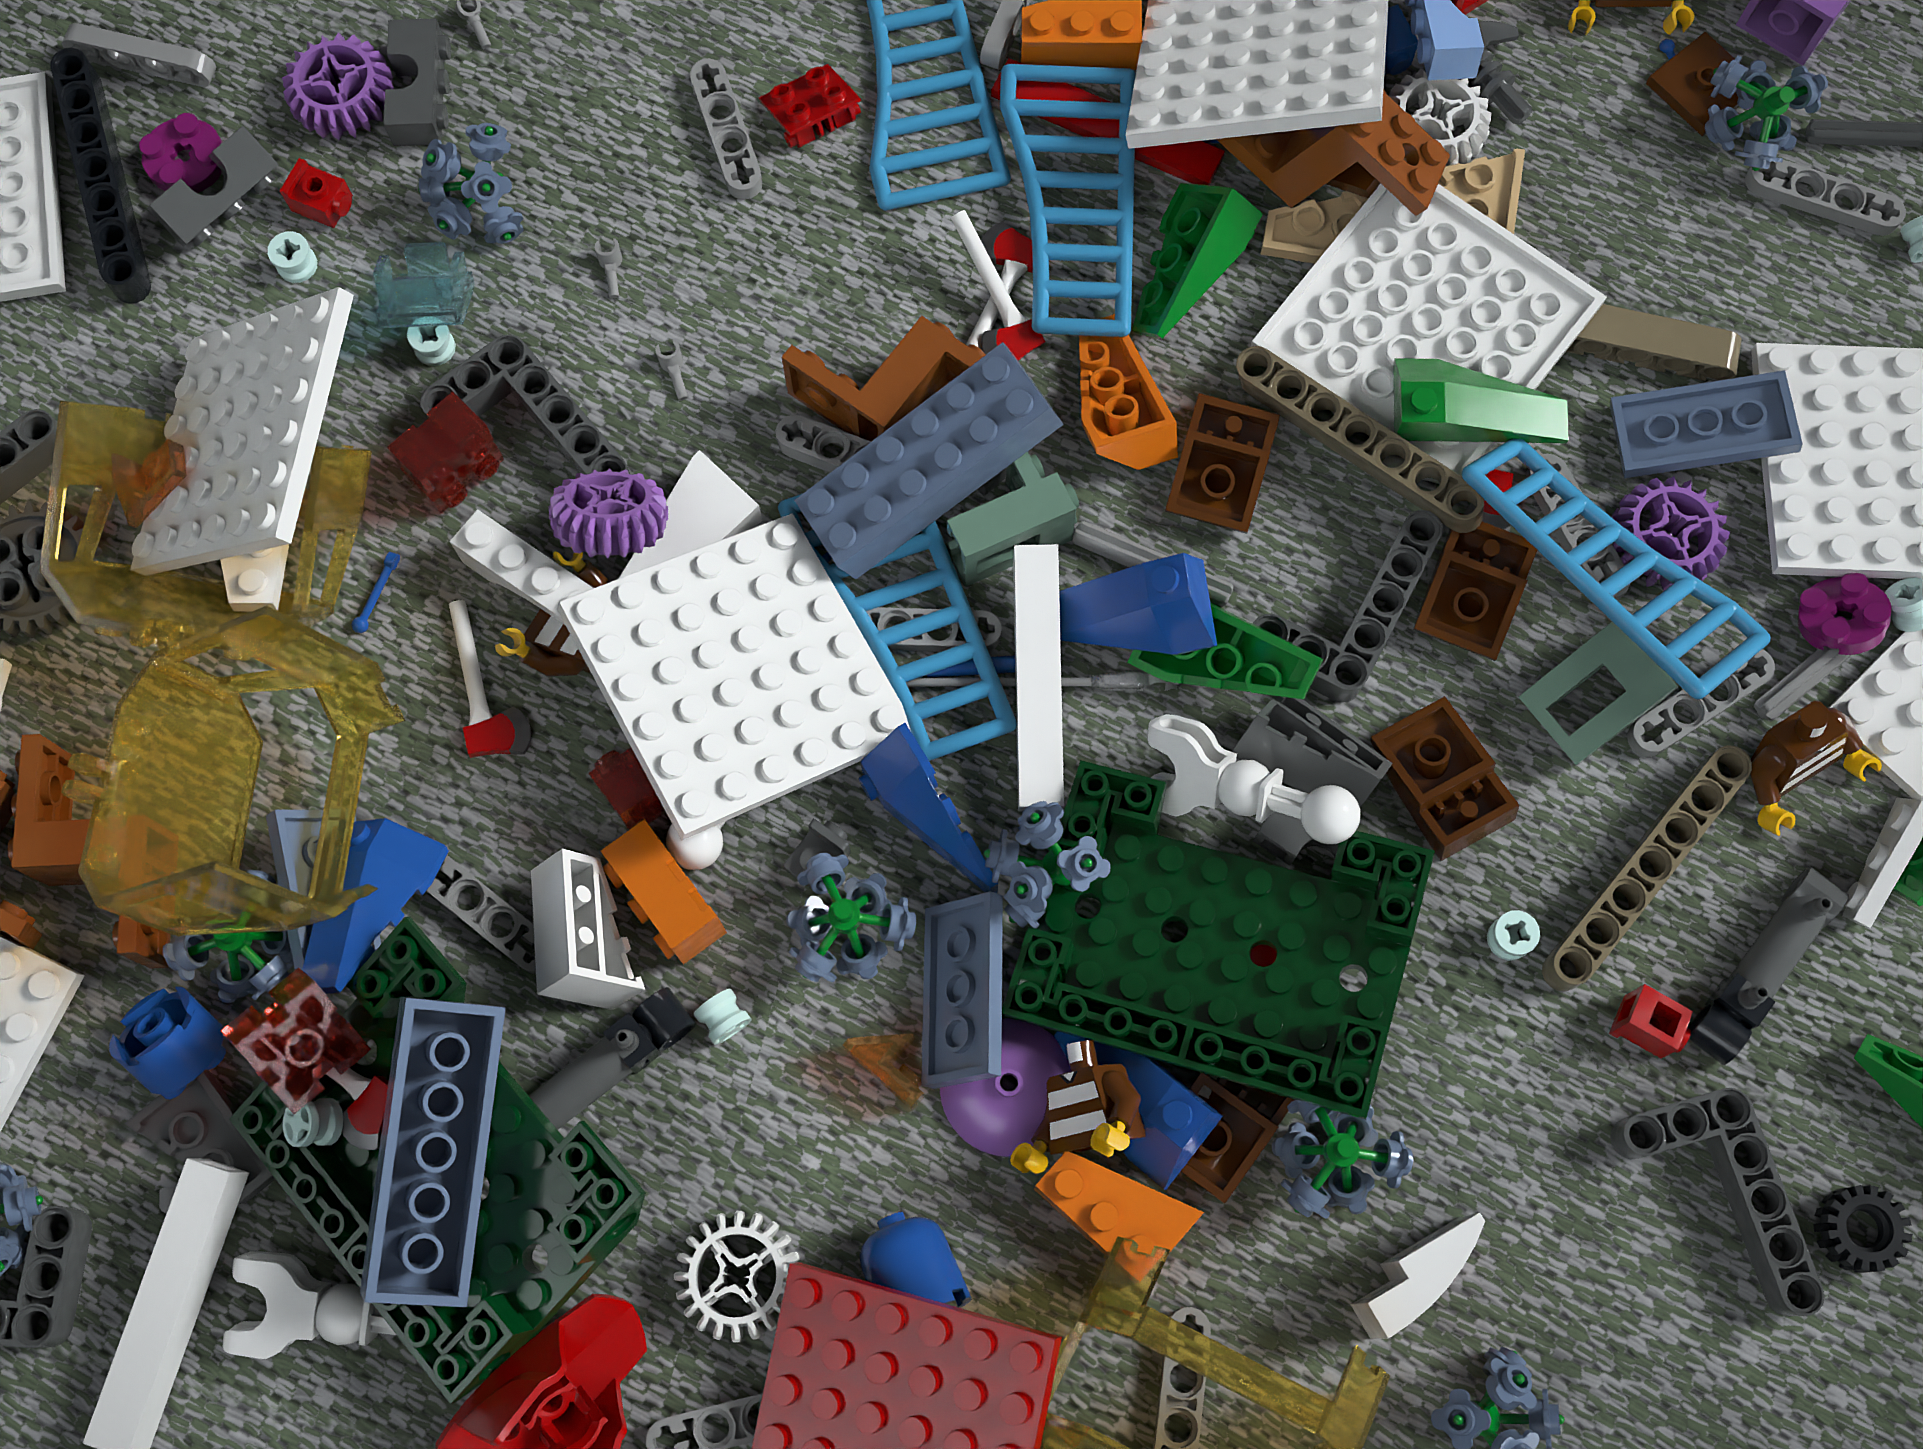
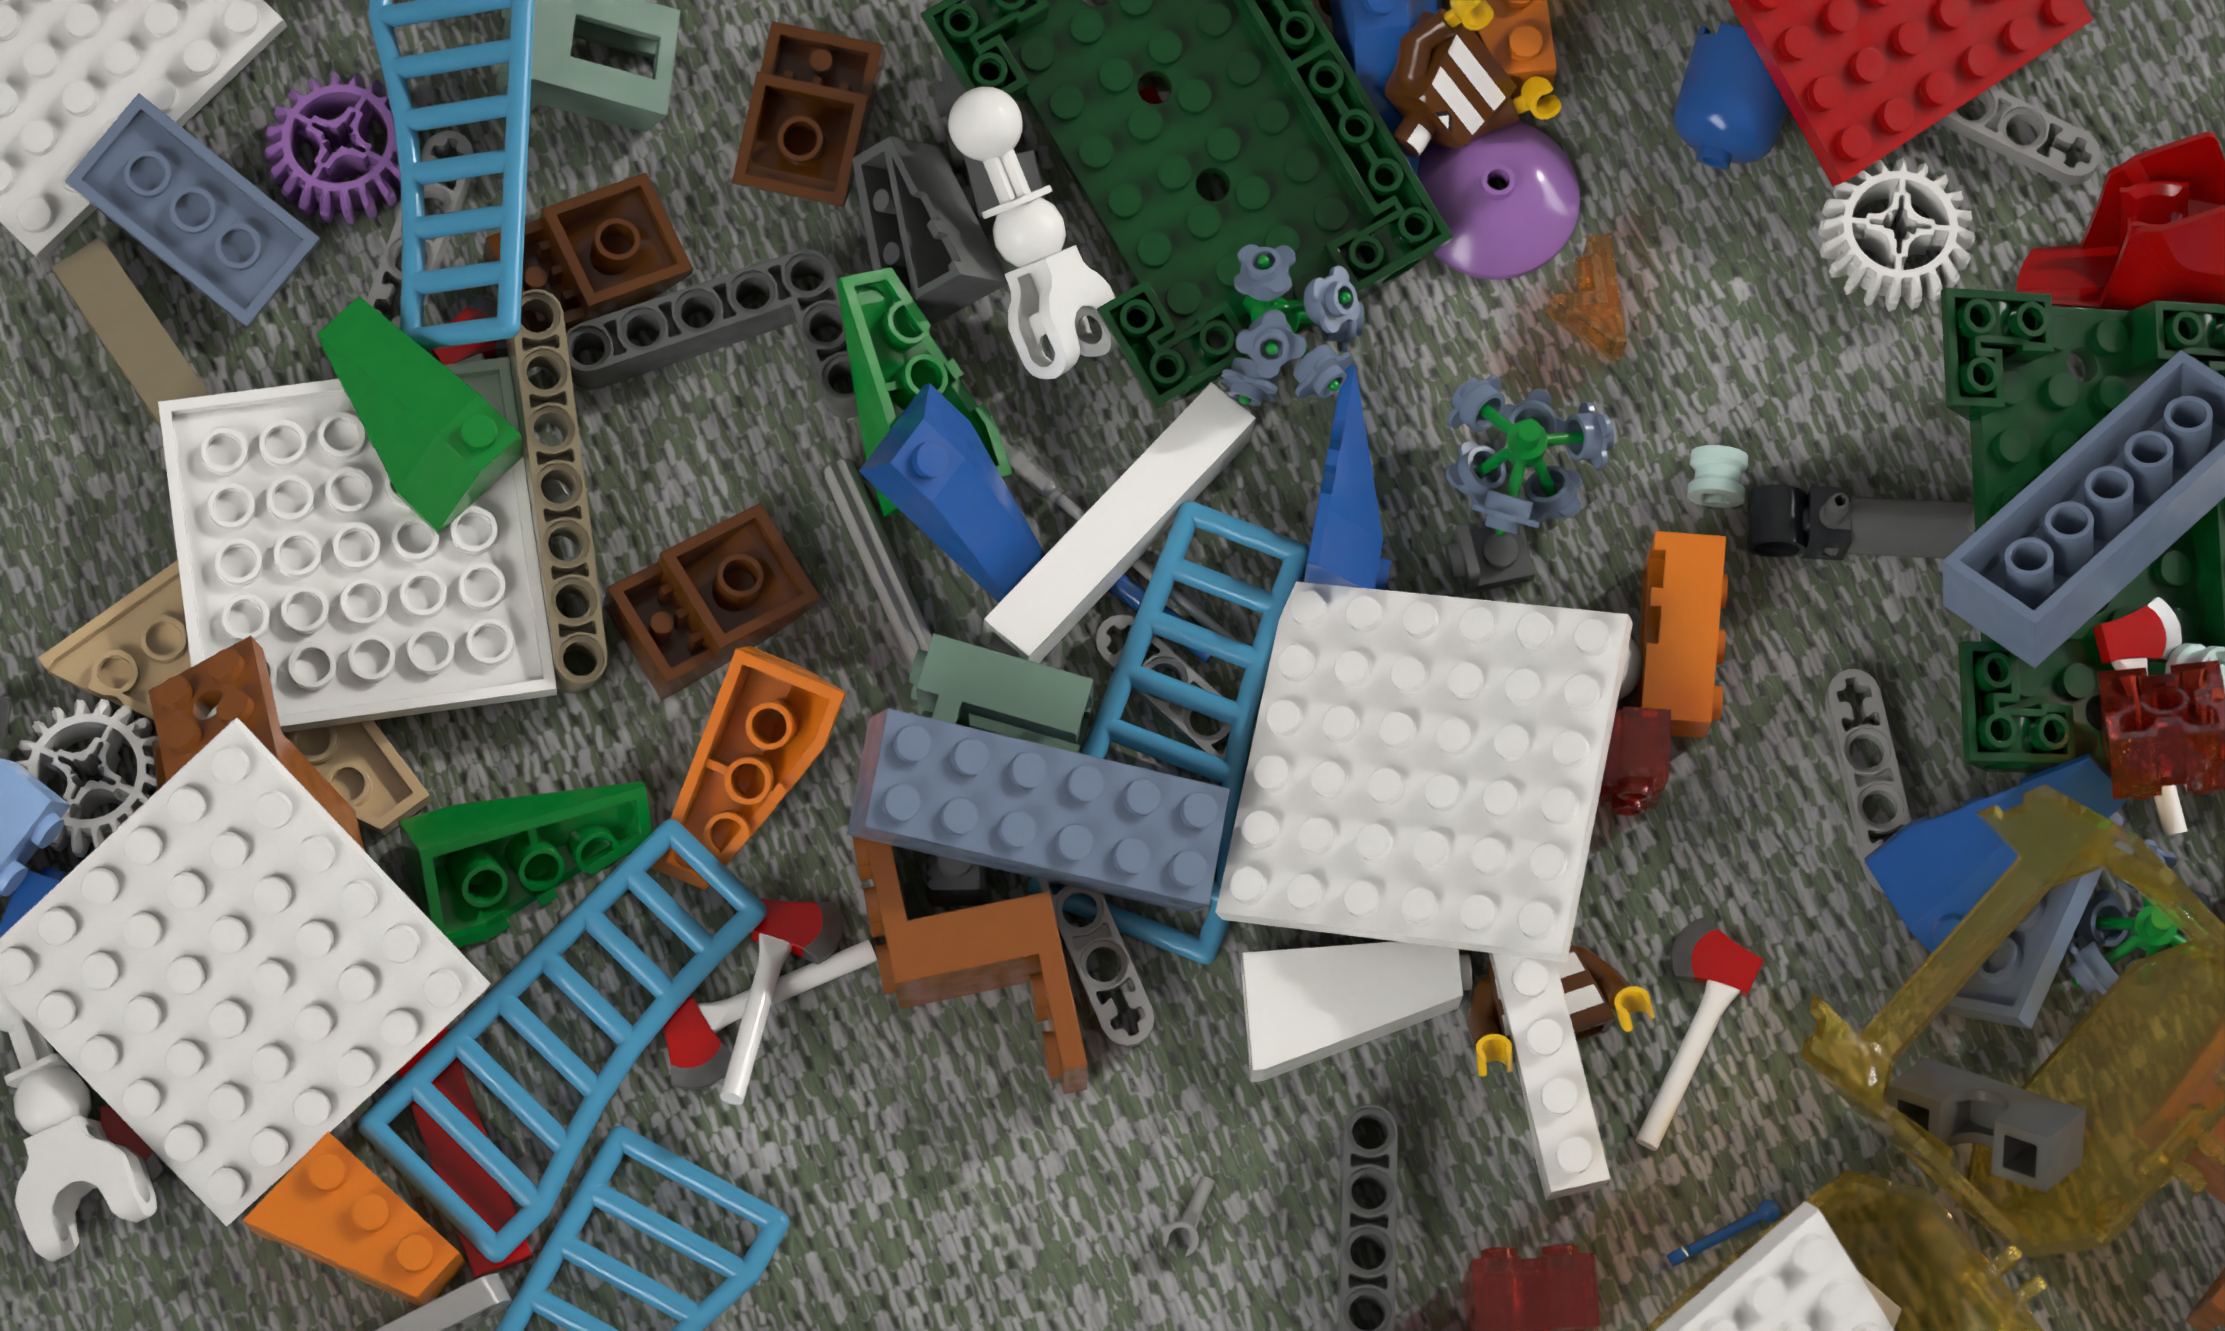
camera: 140 degrees left, 0 degrees up
white wedge [531,848,645,1010] -> none
medium lavender gear [548,468,668,559] -> none
sand blue plate [921,891,1003,1089] -> none
none -> dark grey arch [1885,1057,2086,1193]

